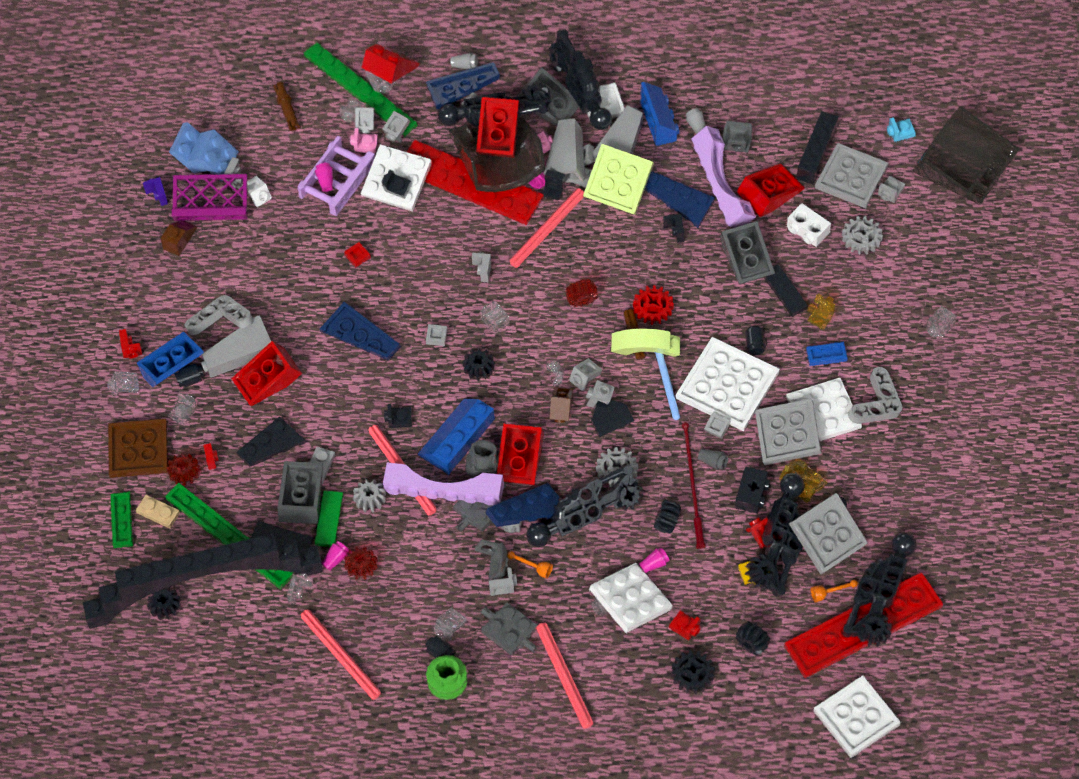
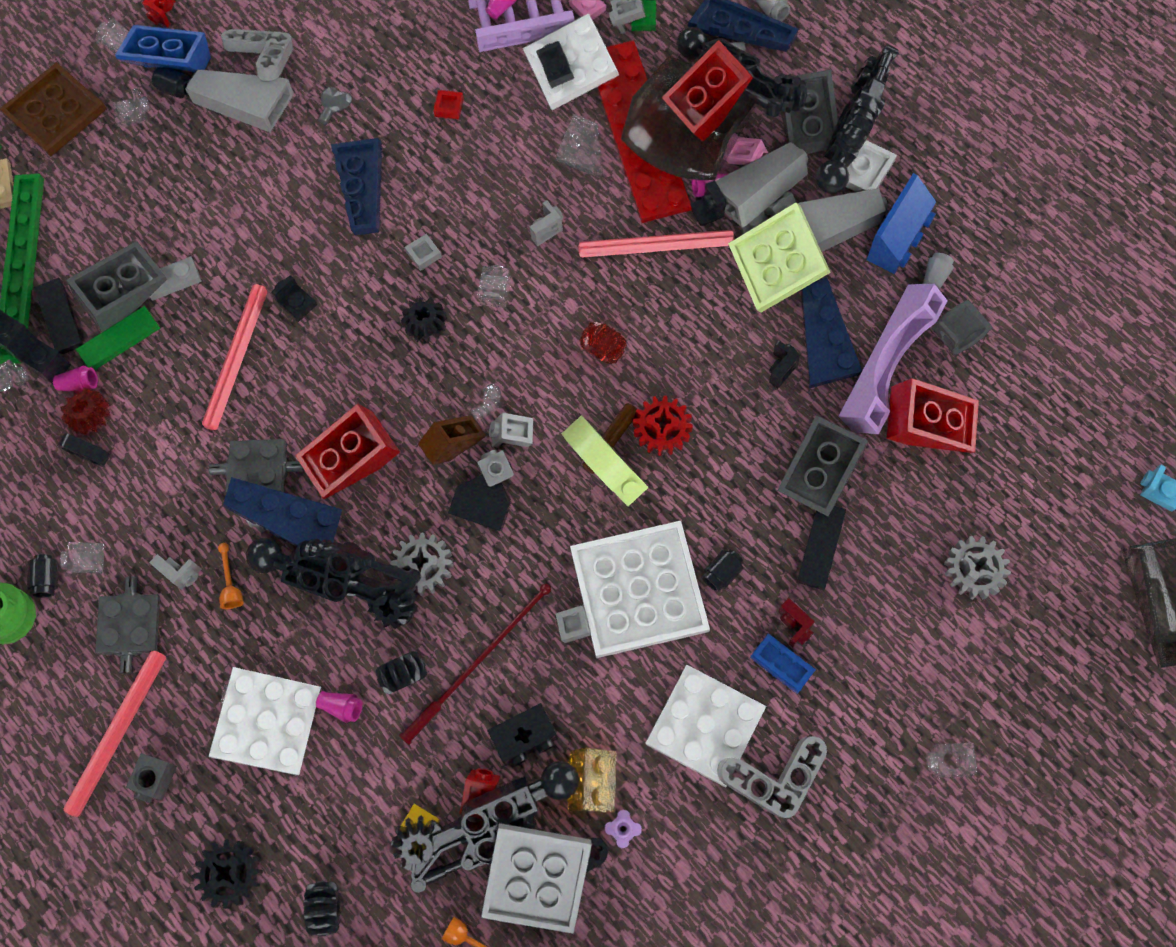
camera: 50 degrees right, 10 degrees up
clear red gear [167,453,200,486] -> none
red plate [203,443,219,470] -> none
red slope [231,341,302,406] -> none
black wing [236,416,306,467] -> none
light grey gear [353,479,386,512] -> none
lavender arch [383,462,504,505] -> none
blue slope [418,399,495,475] -> none
dark grey piece [465,440,499,478] -> none
dark grey piece [475,539,508,581] -> none
light blue piece [654,352,680,420] -> none
red bracket [669,610,701,640] -> none
dark grey cone [698,449,728,470] -> none
light grey plate [755,398,822,465] -> none
white brick [787,203,831,247] -> none
black arch [796,111,839,185] -> none
clear yellow piece [807,293,835,330] -> none
light grey plate [815,143,888,208] -> none
light grey bracket [878,176,905,203] -> none
none -> black beam [57,433,110,467]
none -> dark grey brick [126,753,177,803]
none -> dark grey rock [318,86,352,125]
none -> clear wing [555,114,603,178]
none -> lavender plate [605,810,642,848]
none -> dark red bracket [778,598,815,648]

